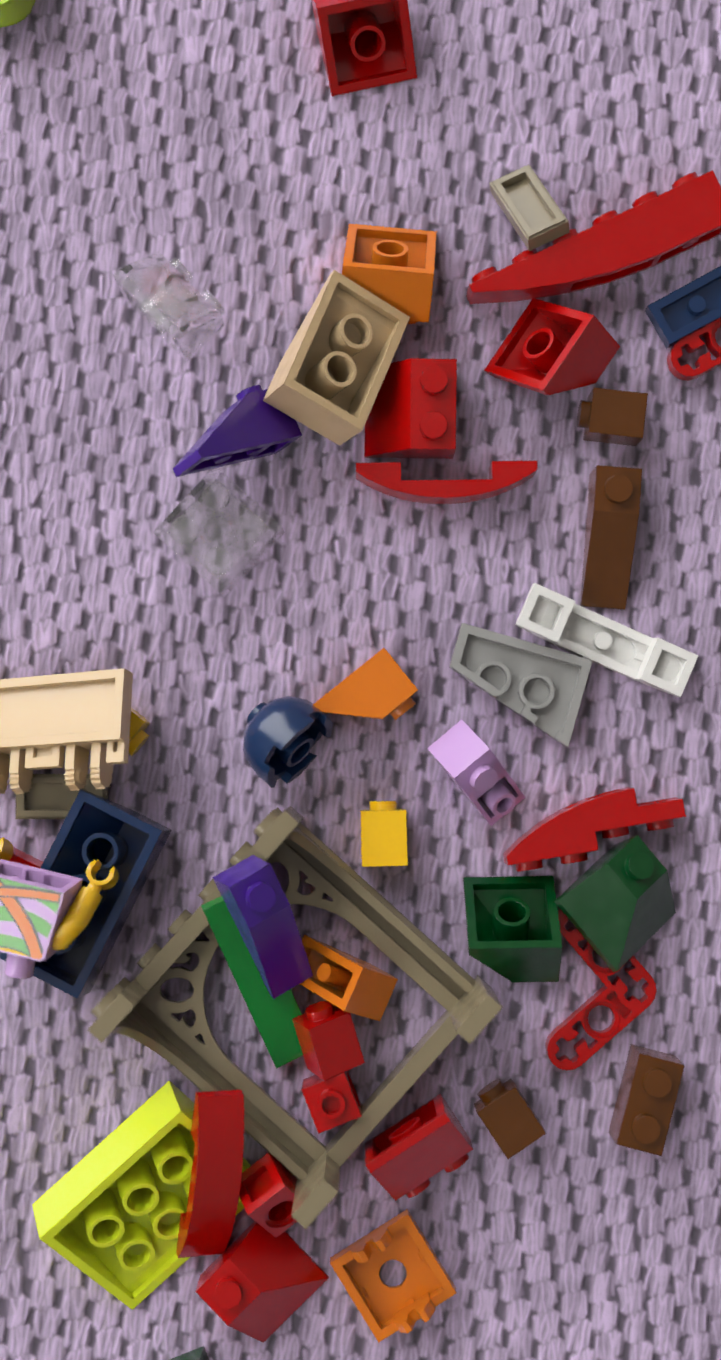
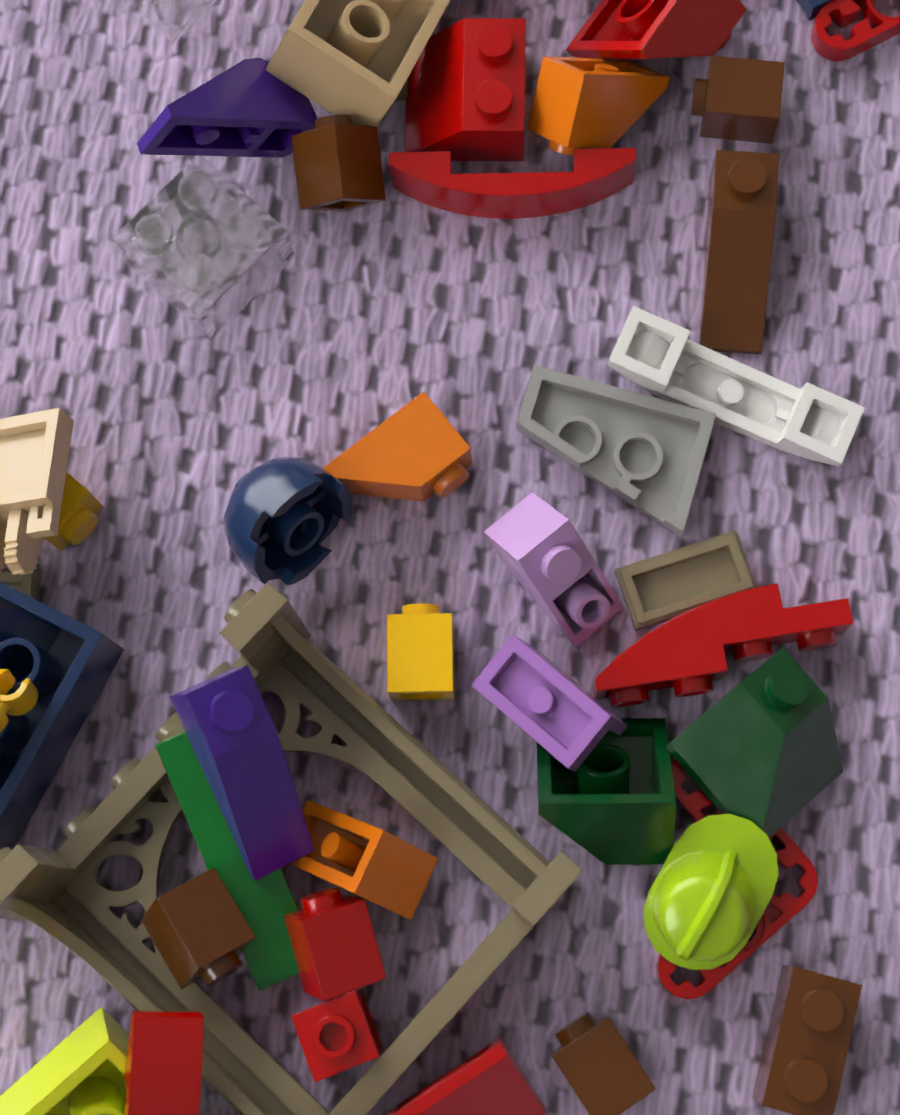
camera: 10 degrees right, 10 degrees down
none -> reddish brown brick [141,868,256,990]
none -> reddish brown brick [291,115,386,212]
none -> medium lavender panel [471,634,628,771]
none -> orange slope [527,56,670,156]
none -> dark tan tile [614,530,757,631]
none -> lime piece [643,814,779,970]

